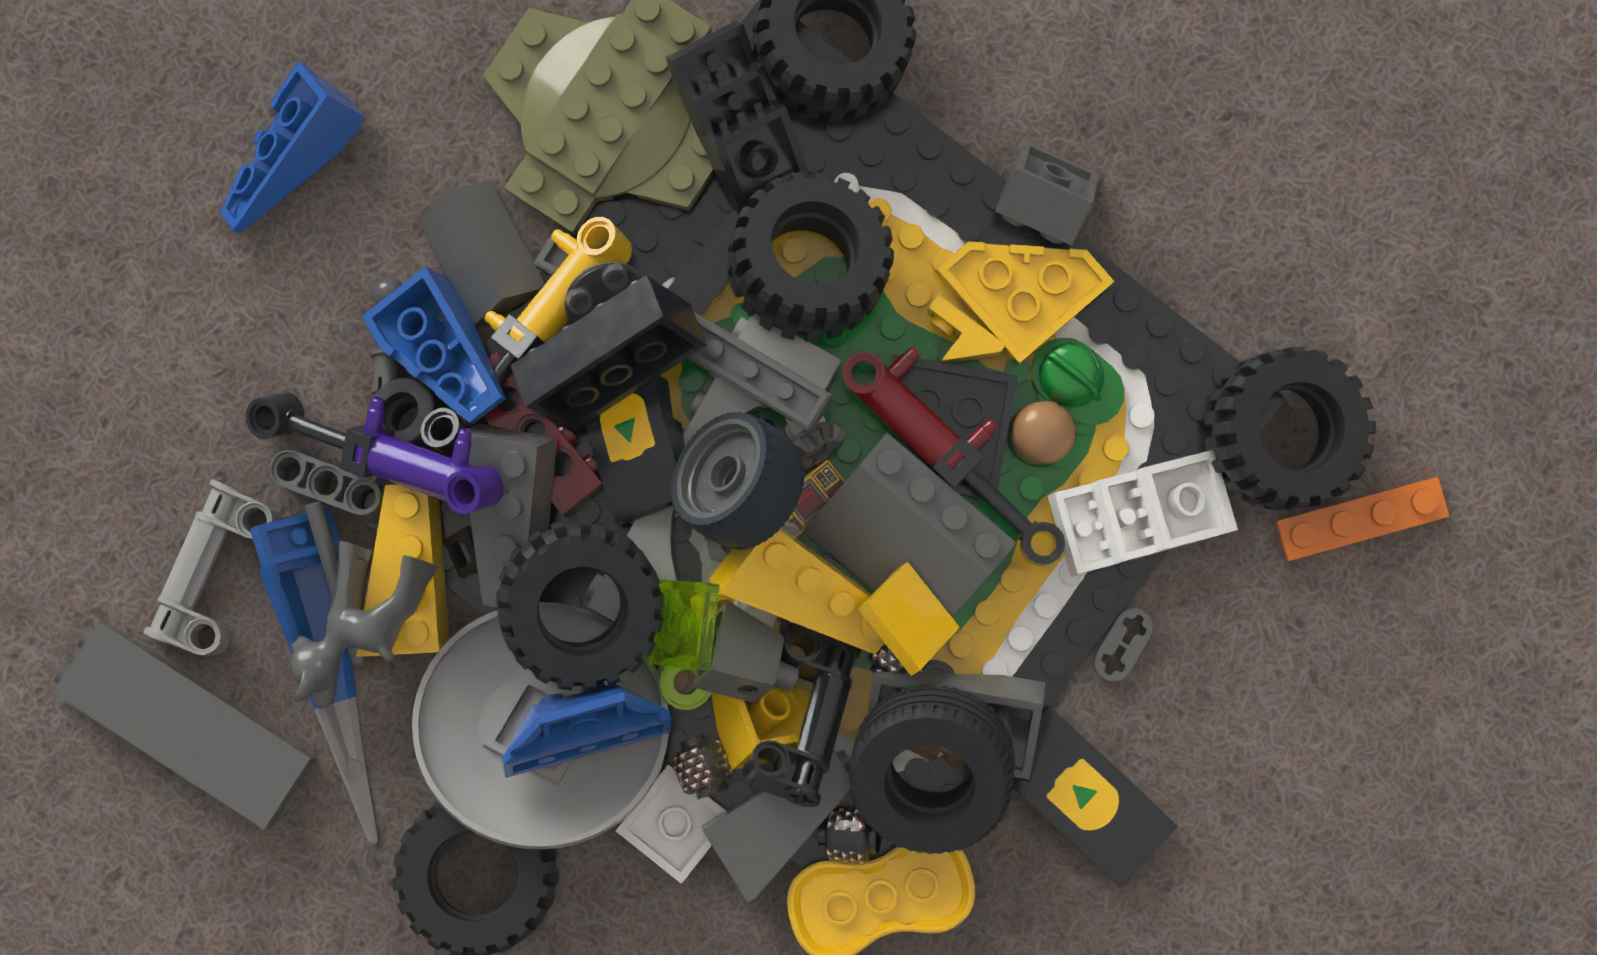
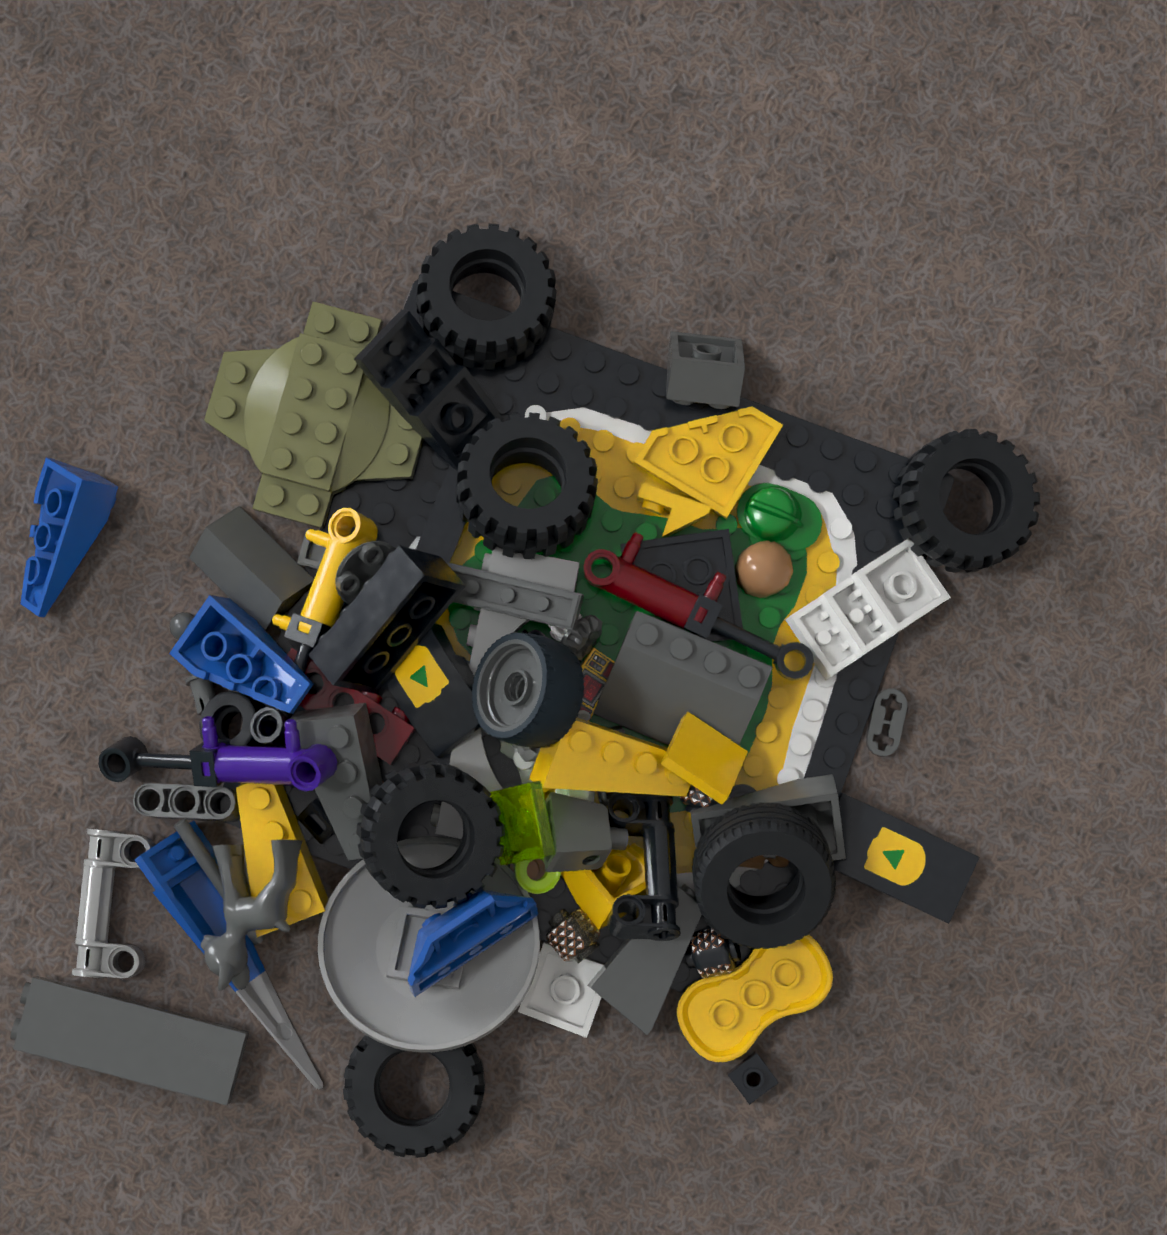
camera: 25 degrees left, 0 degrees up
orange plate [1275,477,1450,562] -> none

